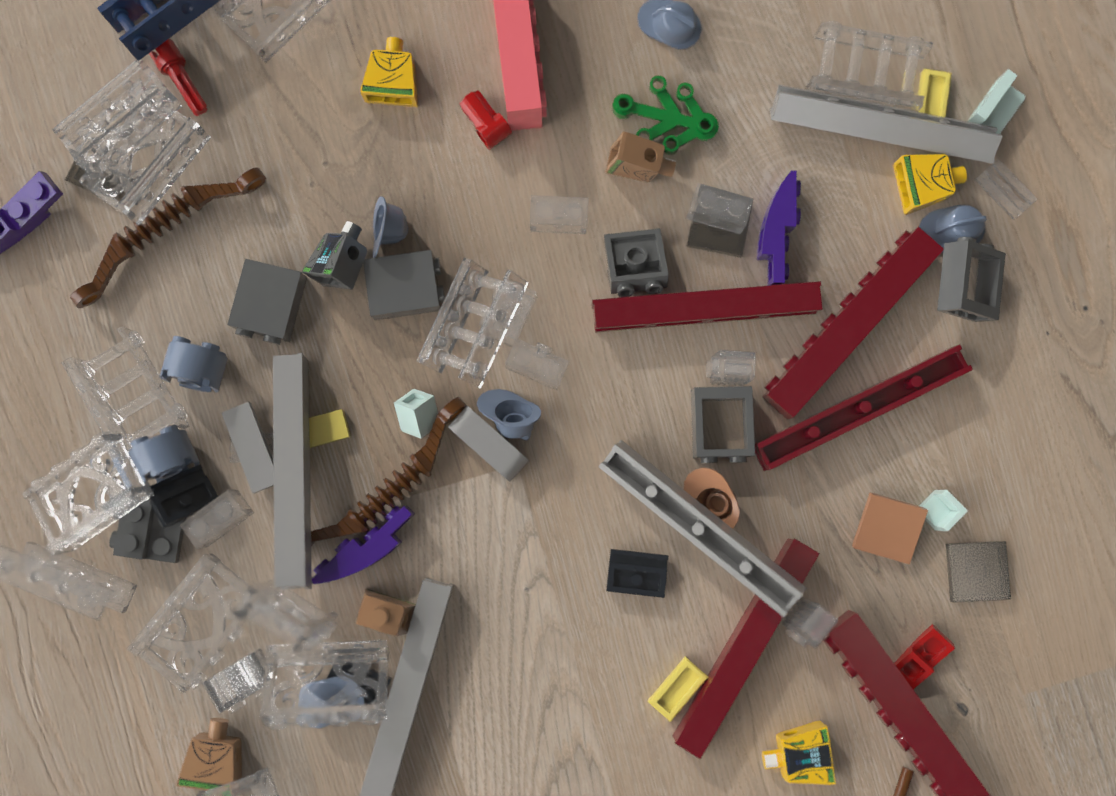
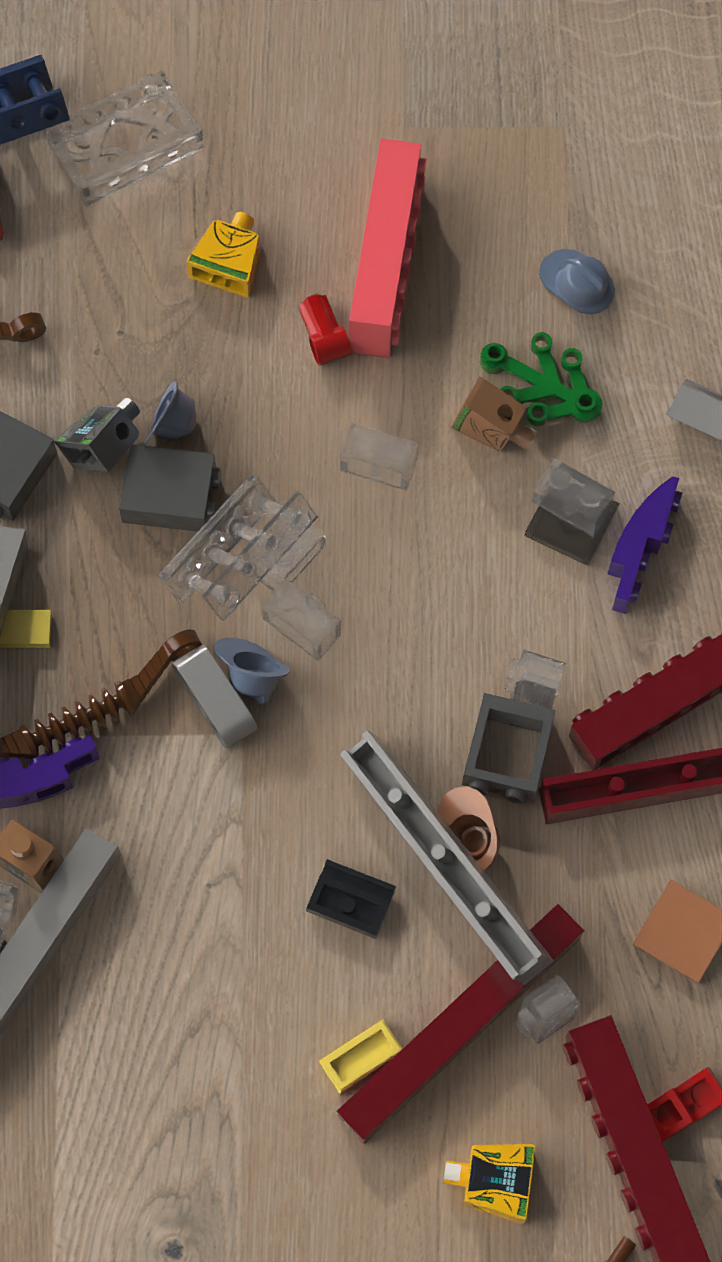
camera: 20 degrees right, 15 degrees down
light aqua panel [394,389,438,439] -> none
dark red tile [591,281,823,332] -> none
dark grey plate [604,228,669,297] -> none

